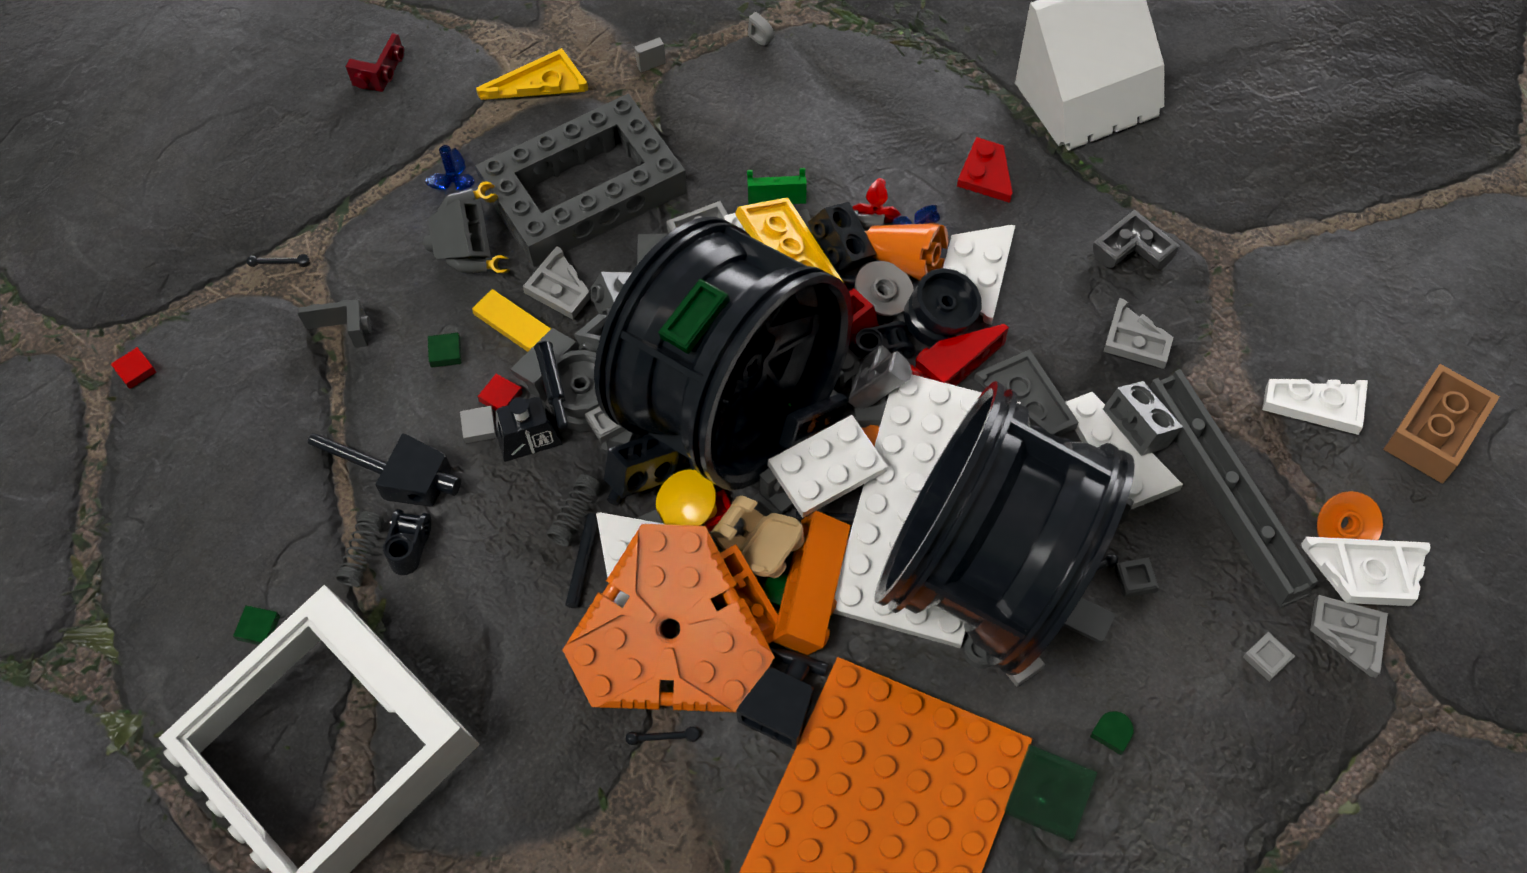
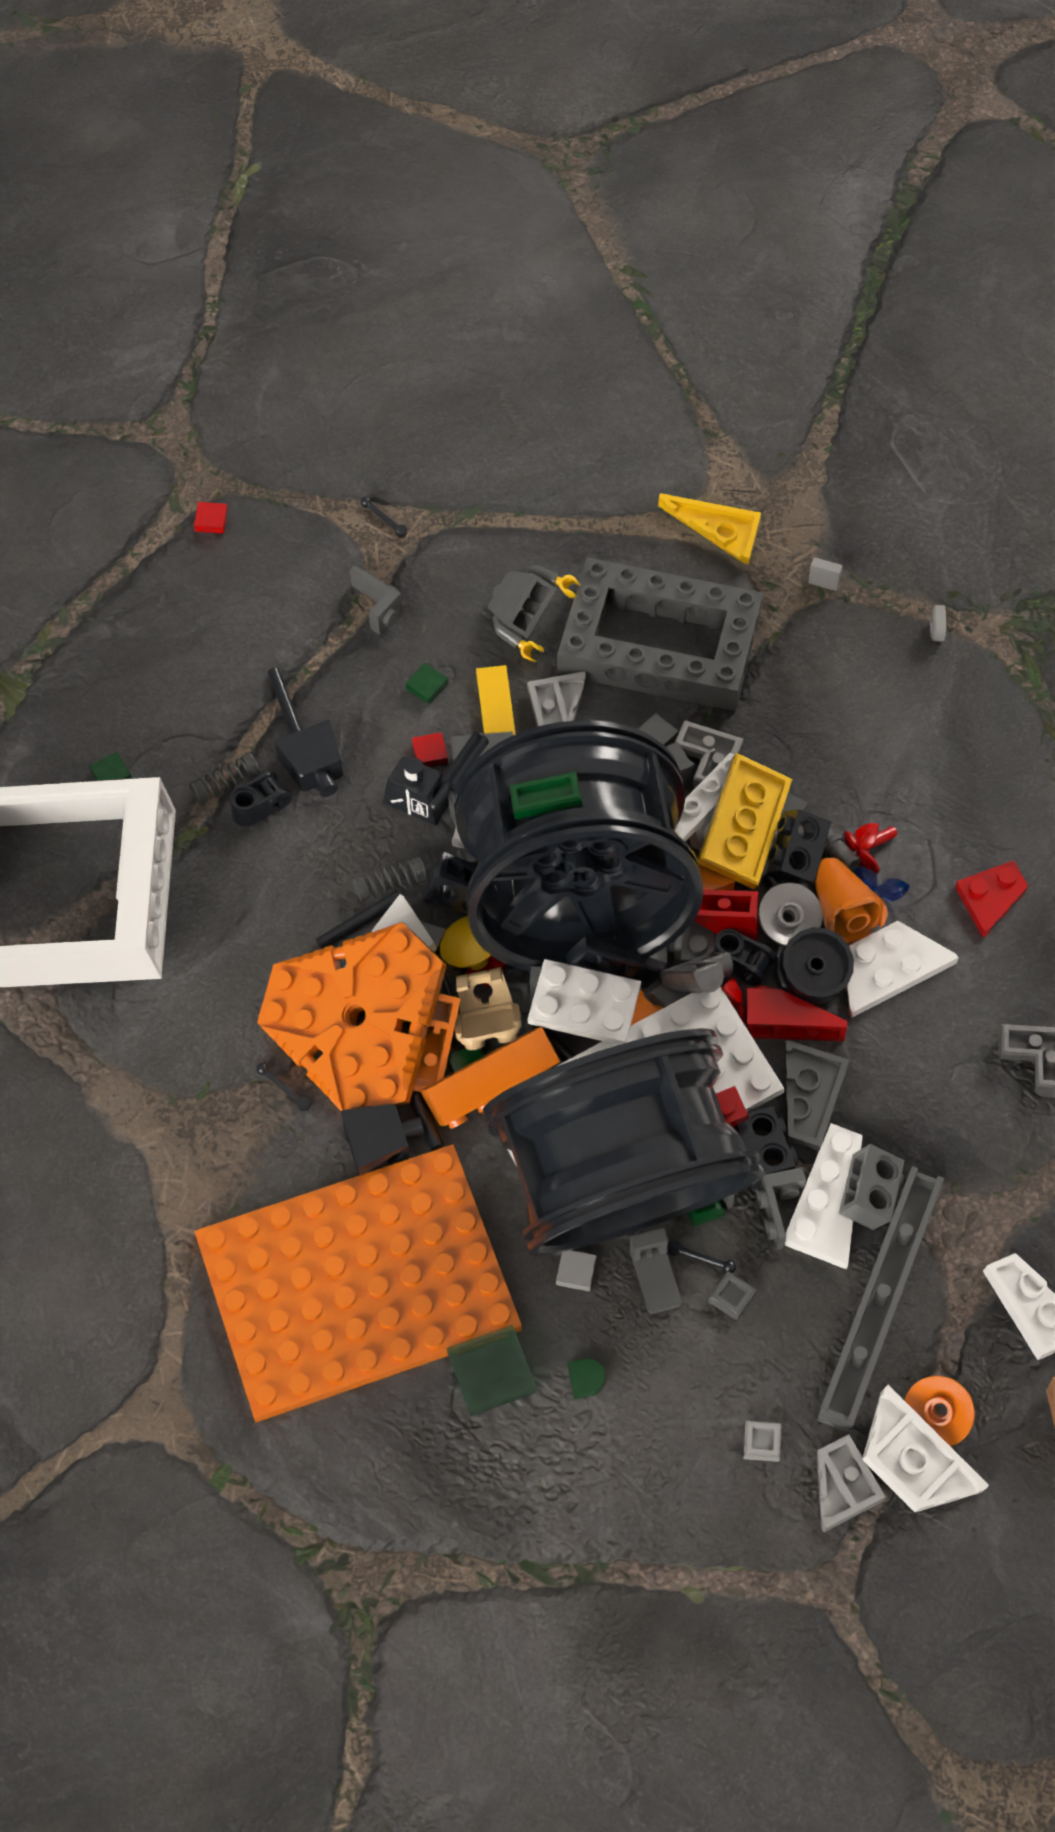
camera: 45 degrees right, 0 degrees up
dark red bracket [345,33,405,92] -> none
clear blue plant [425,145,475,190] -> none
light grey tile [460,406,497,444] -> none
green hinge [747,168,807,205] -> none
light grey wing [1103,298,1174,369] -> none

